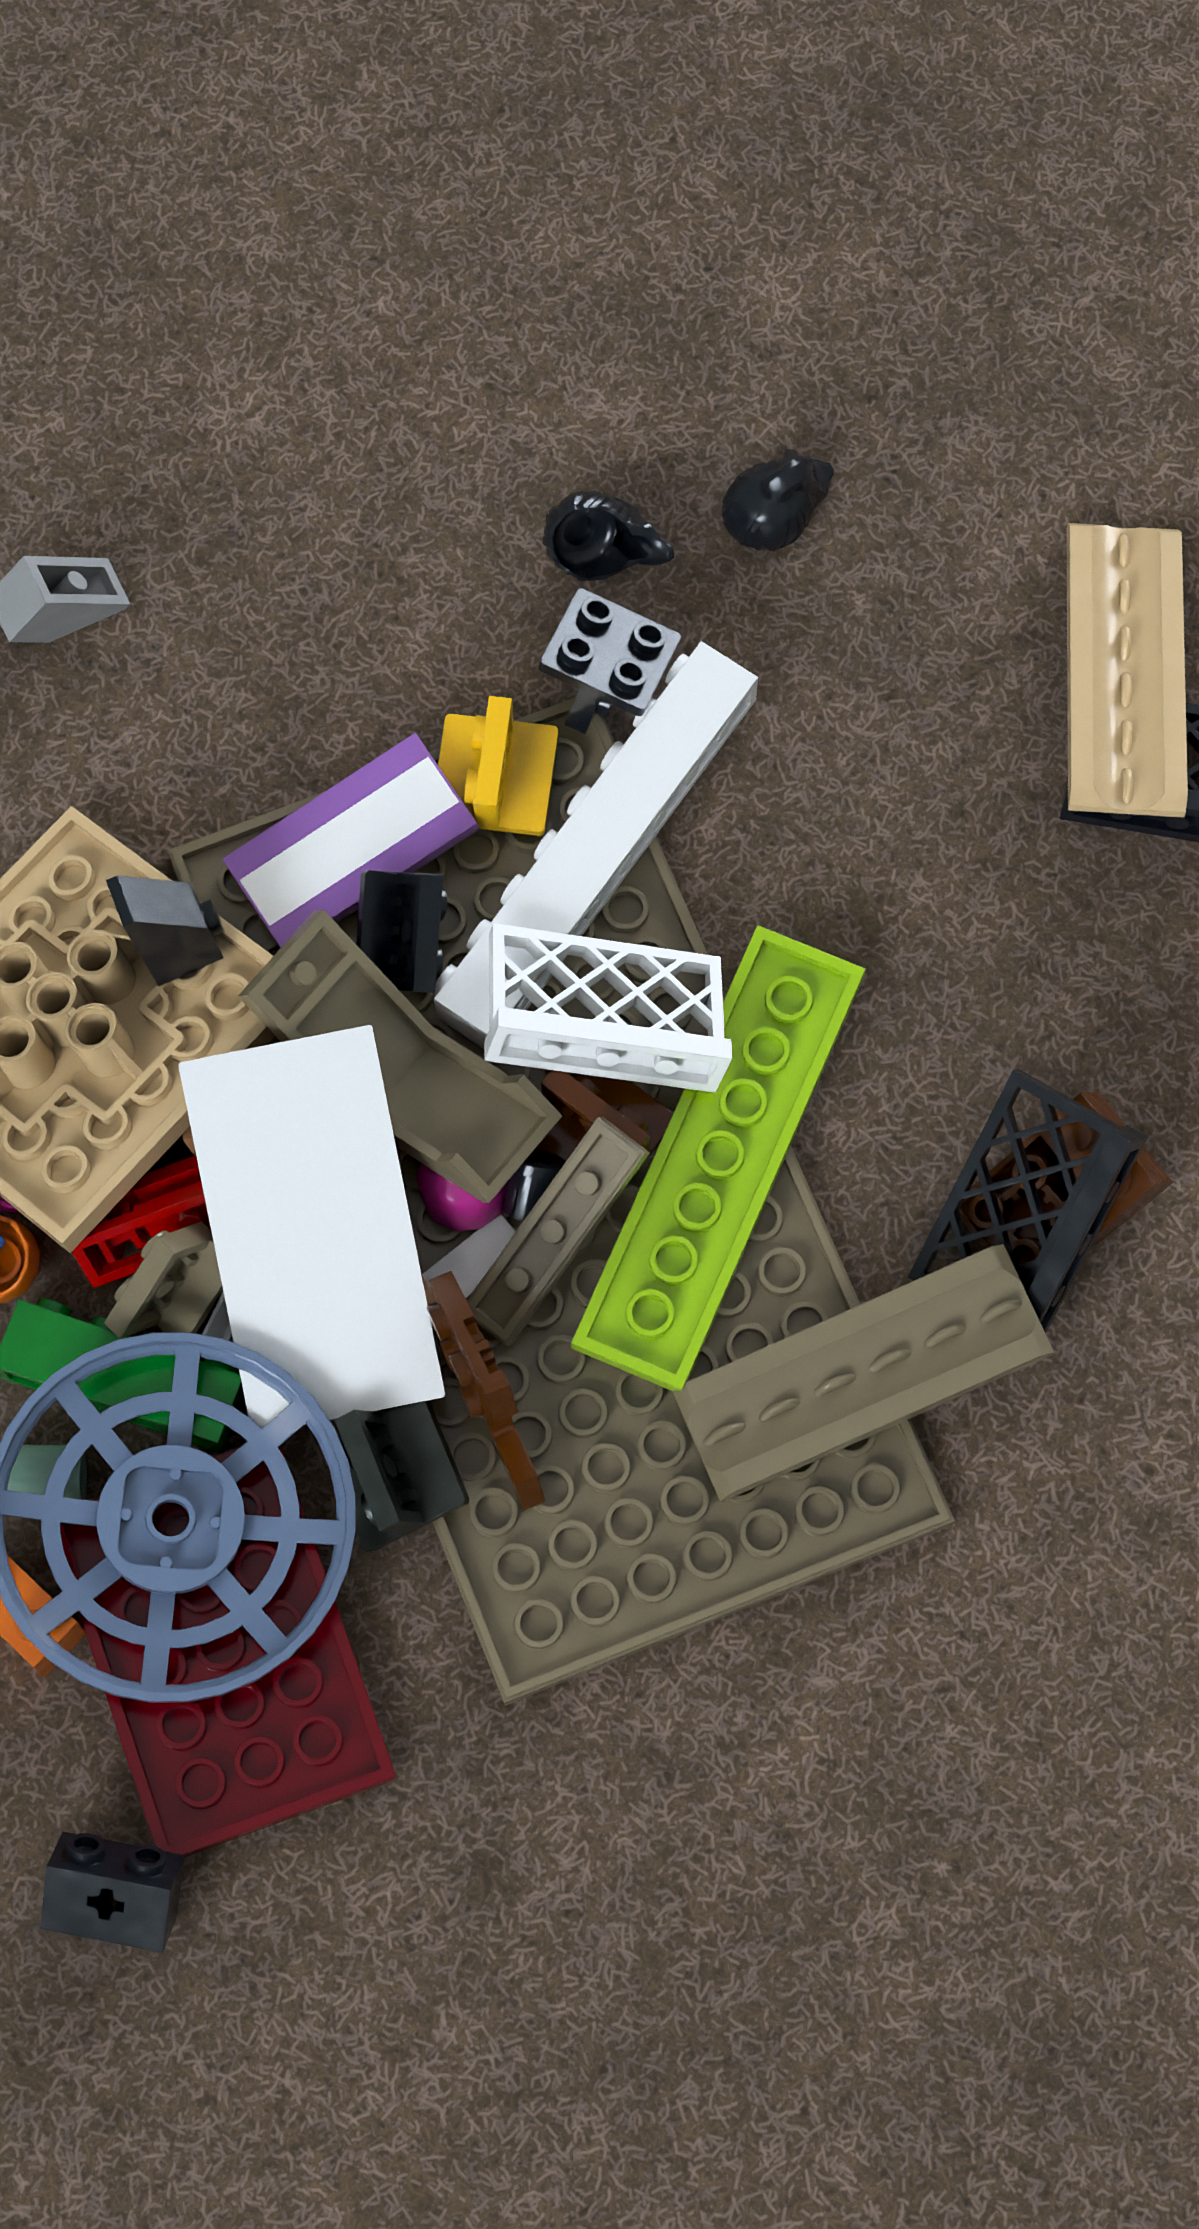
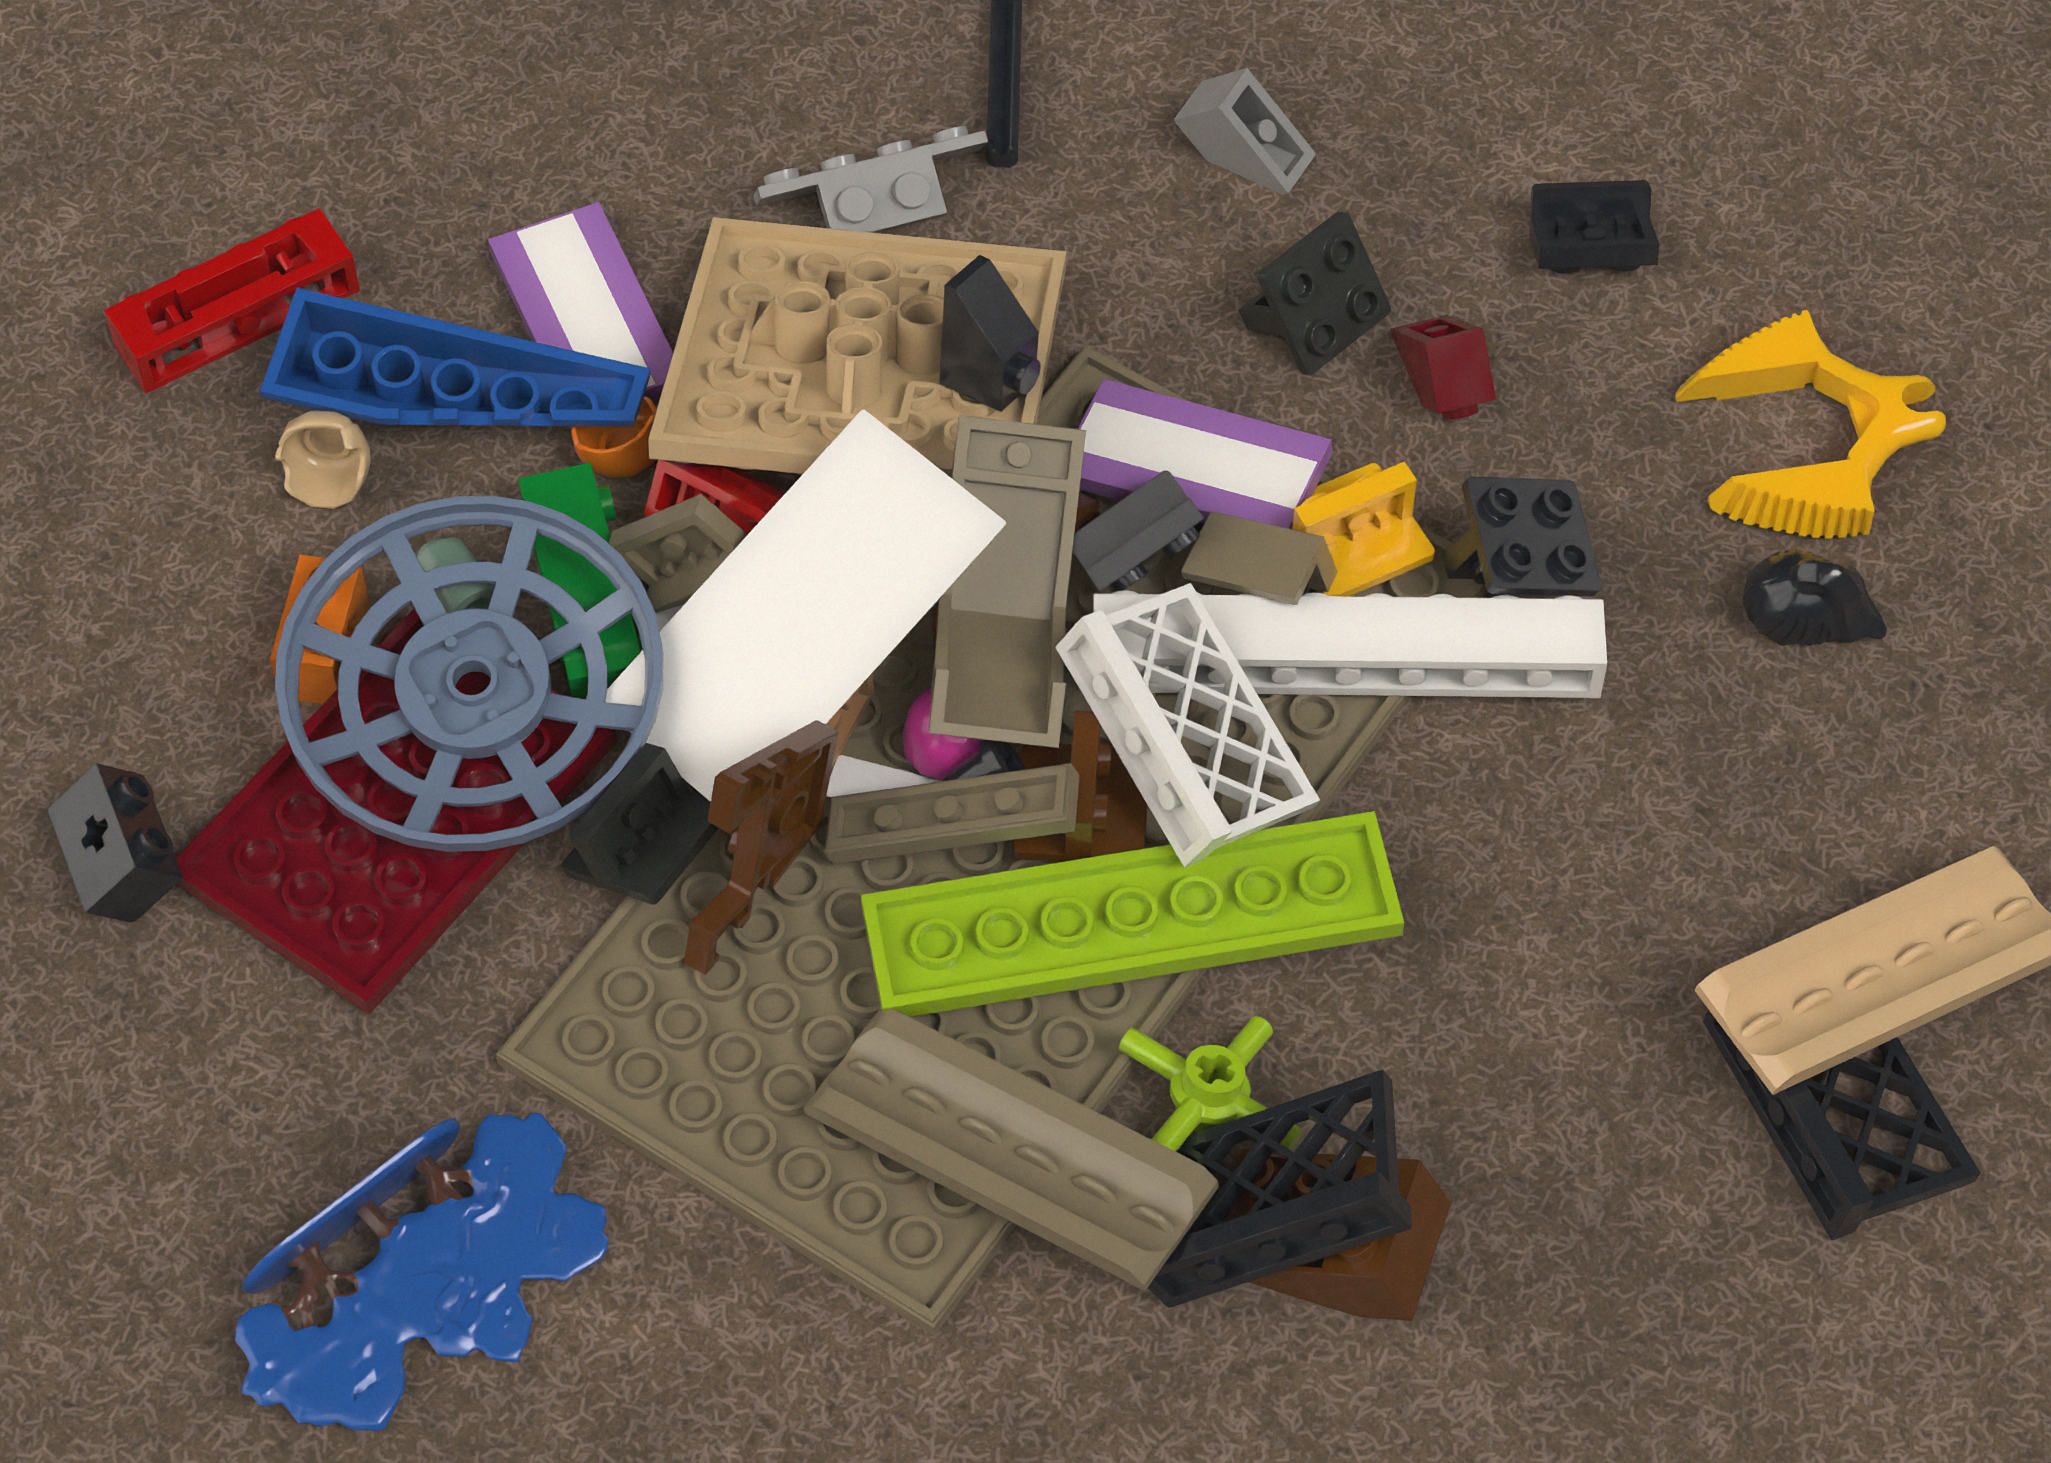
camera: 55 degrees right, 15 degrees down
black hair [542,491,674,581] -> none
none -> blue plant [235,1113,608,1431]
none -> lime bar [1118,1016,1302,1152]
none -> dark tan panel [1181,511,1337,605]
none -> pearl dark grey bracket [1238,211,1391,375]
none -> dark red slope [1391,315,1496,419]
none -> black bracket [1529,180,1659,274]
none -> yellow piece [1675,310,1946,539]

